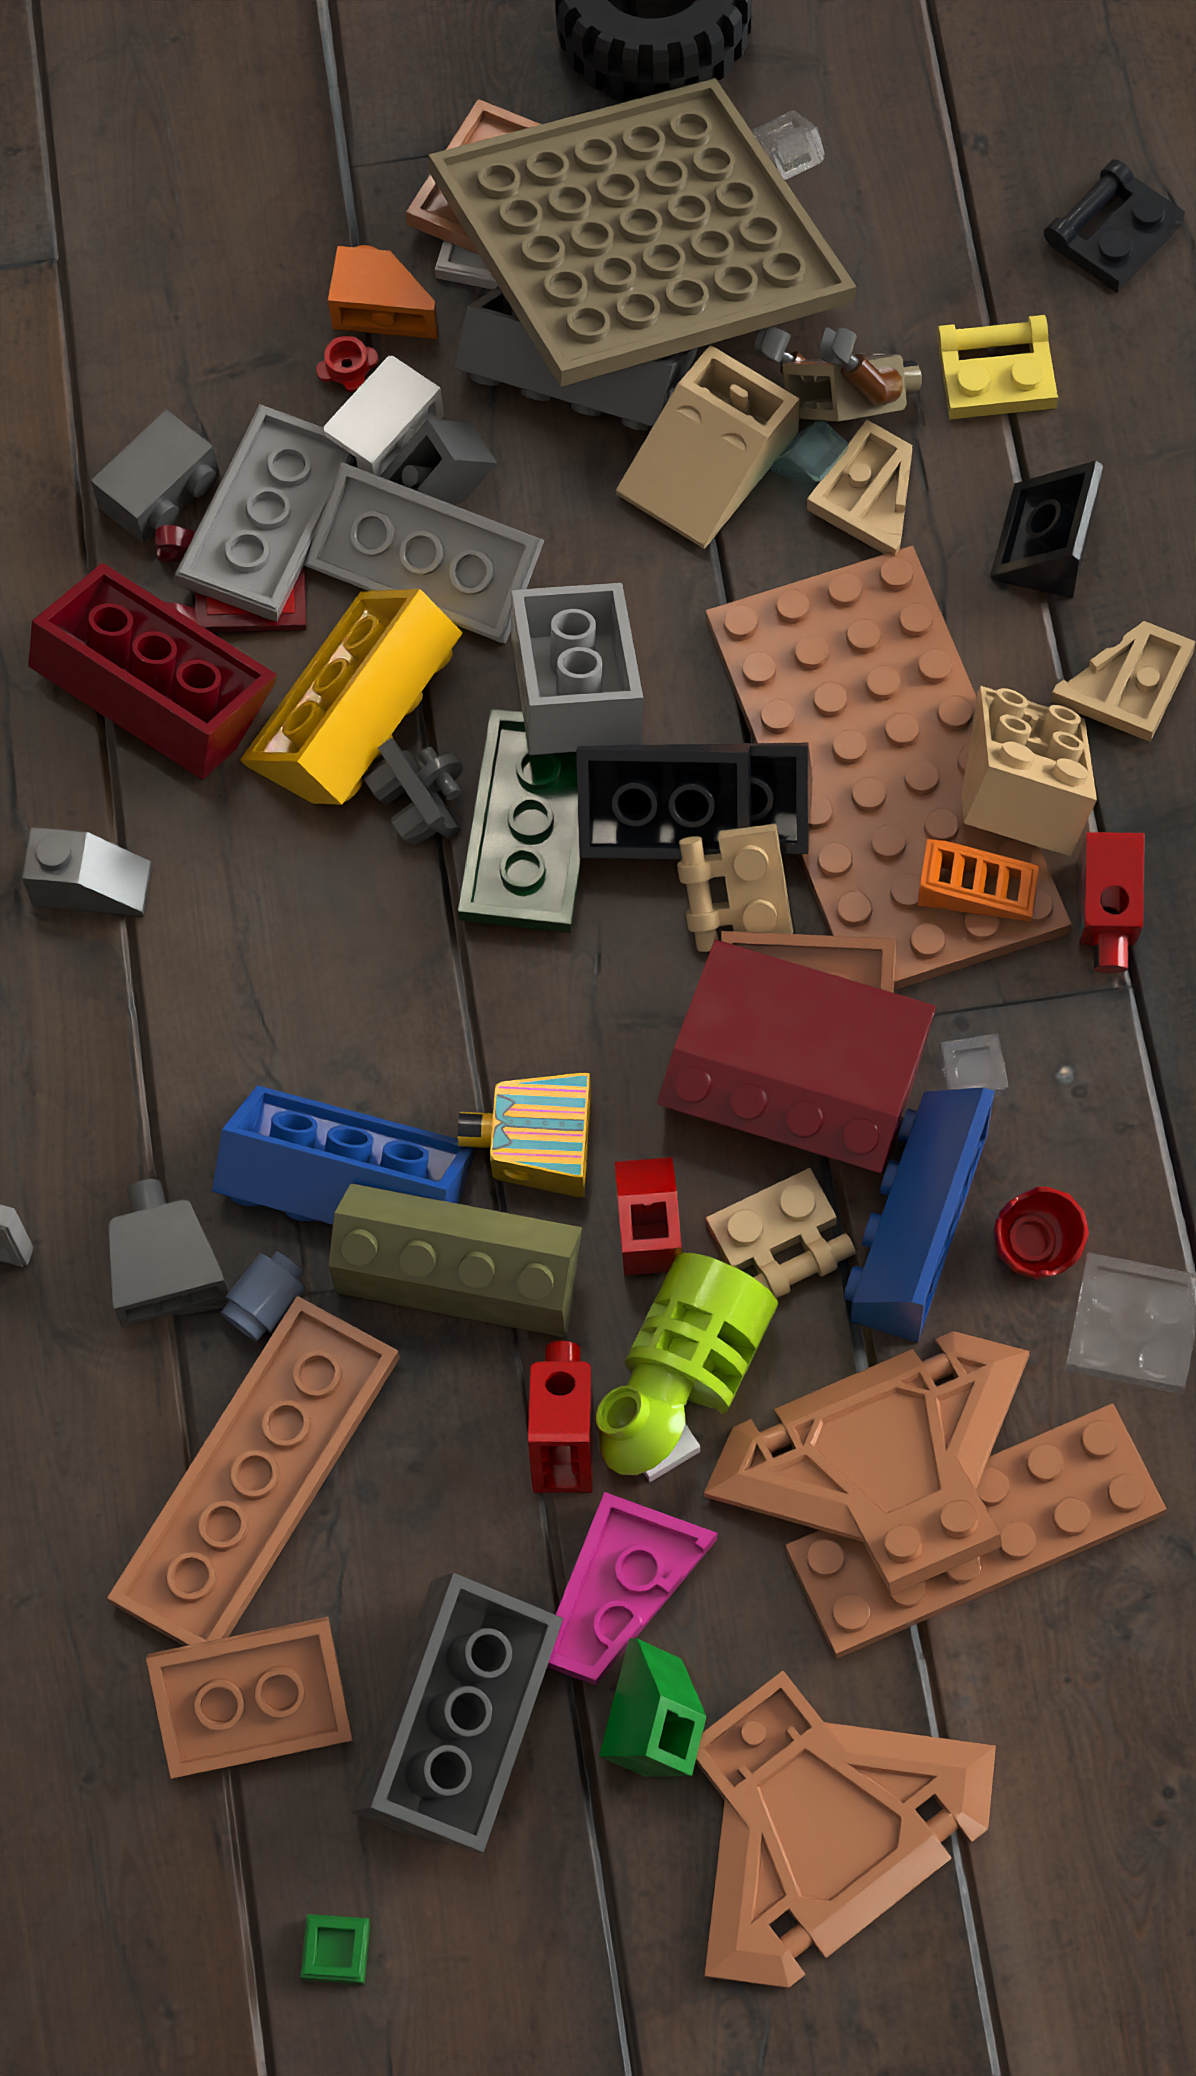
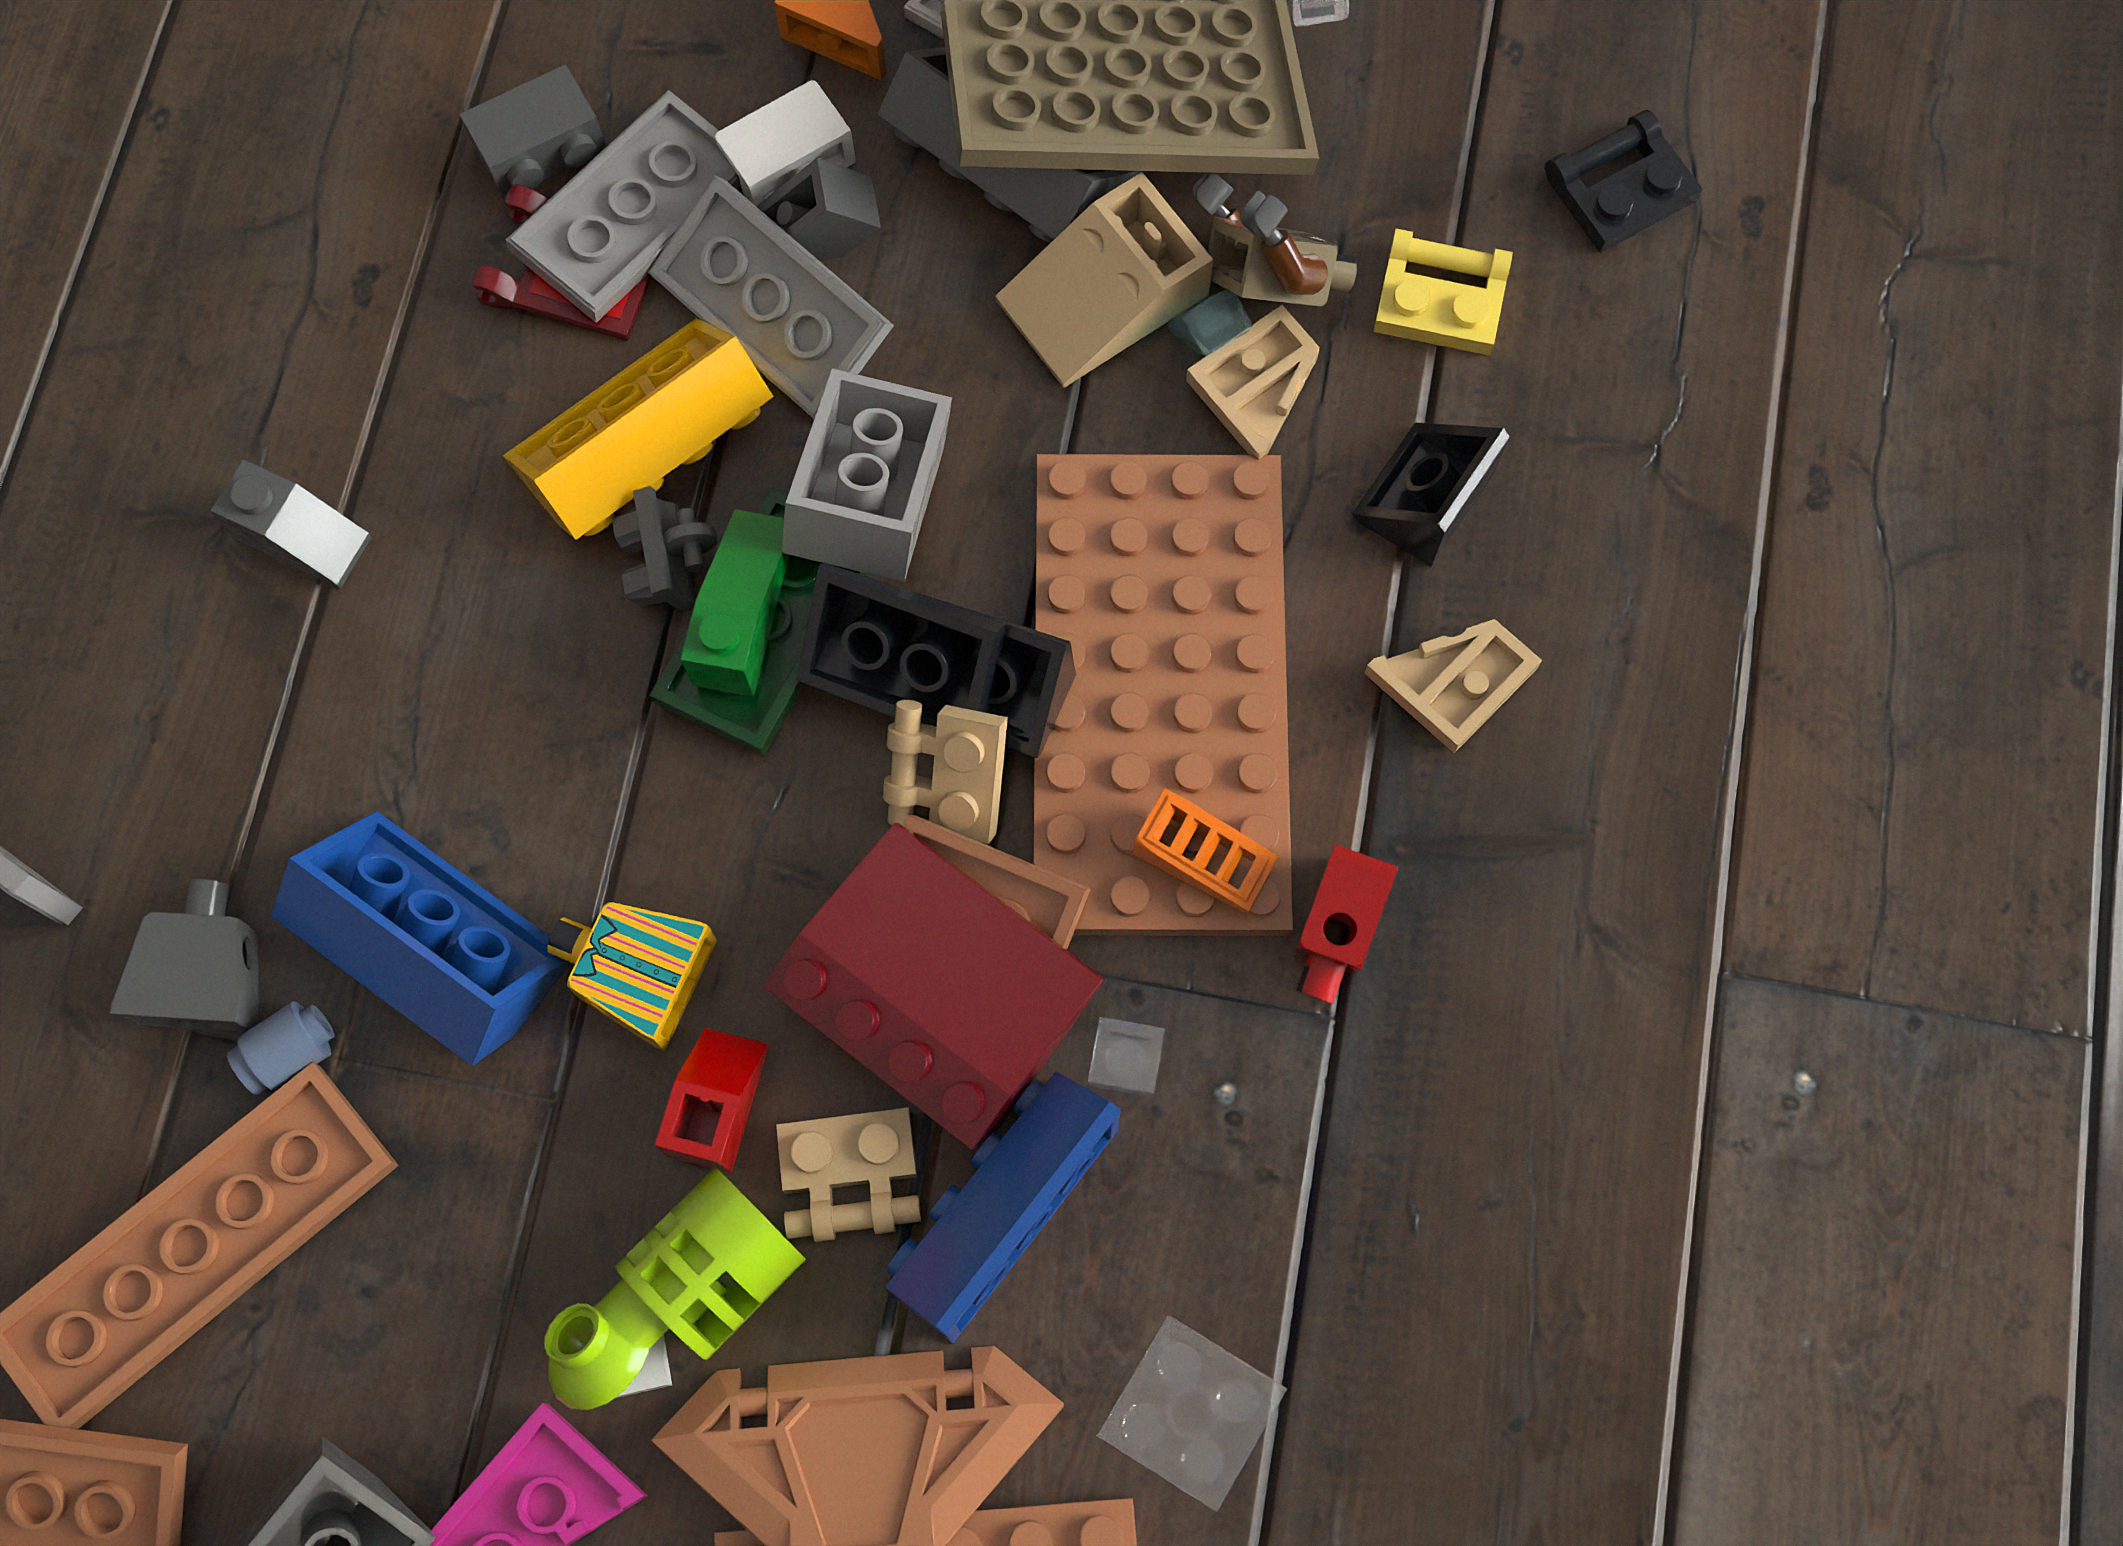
camera: 15 degrees right, 5 degrees up
dark red slope [28,563,277,780] -> none
red plate [316,336,379,393] -> none
olive slope [328,1183,582,1338] -> none
red torso [528,1341,593,1493] -> none
tan slope [961,686,1097,857] -> none
red hair [993,1186,1089,1280] -> none
none -> green slope [680,509,789,697]

